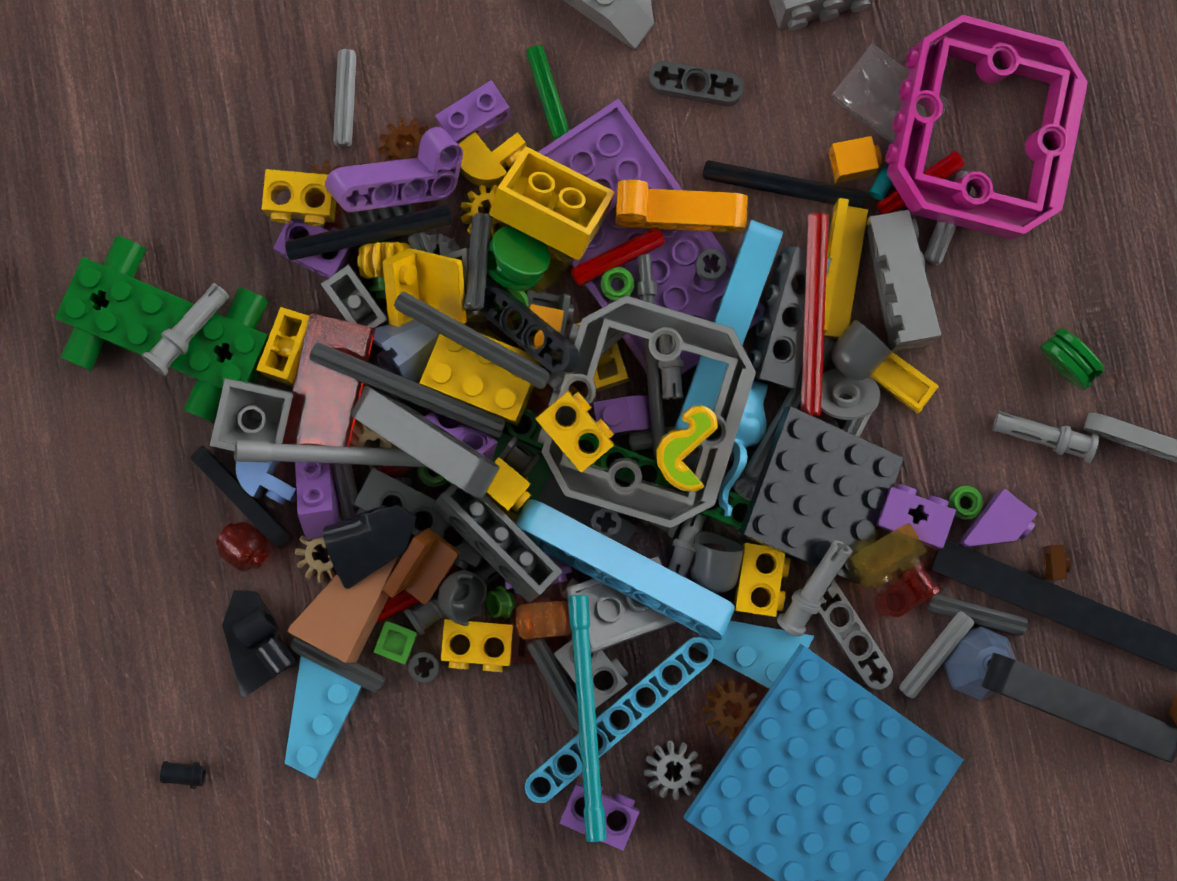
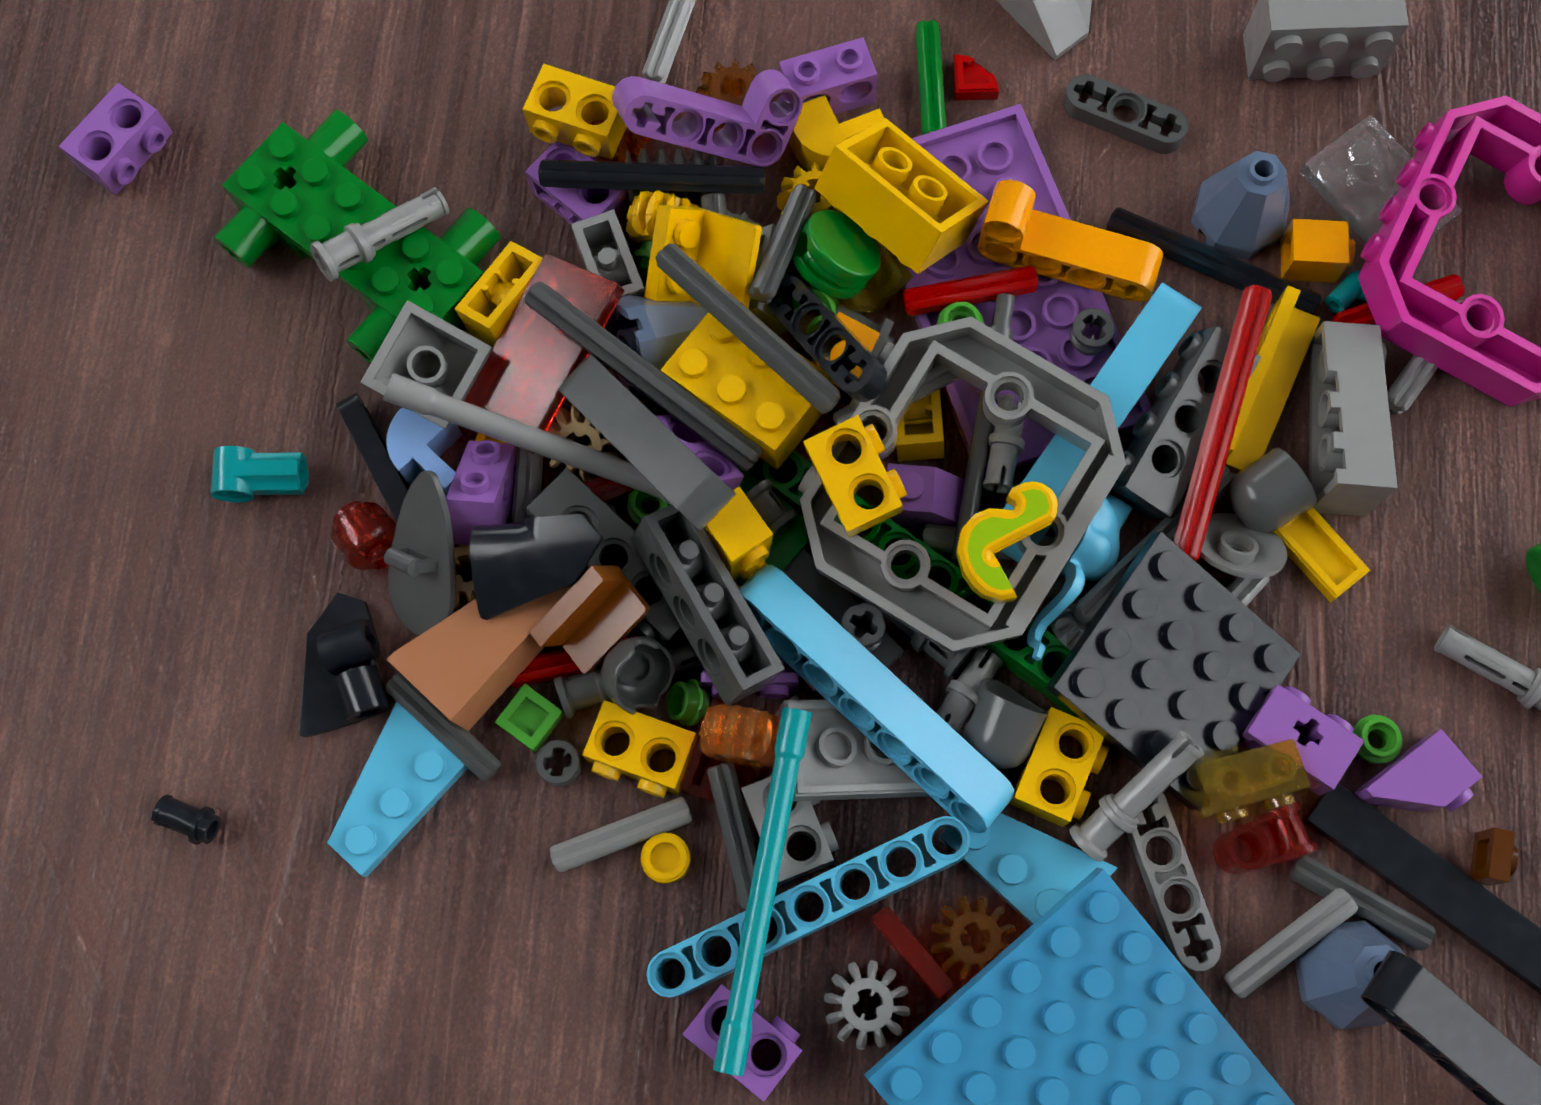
camera: 20 degrees right, 10 degrees down
none -> teal piece [210,446,309,503]
none -> dark grey shield [384,470,456,635]
none -> light grey axle [549,797,692,872]
none -> yellow tile [640,833,691,884]
none -> clear red tile [870,906,953,999]
none -> red tile [952,54,999,101]
none -> sand blue cone [1191,151,1290,260]

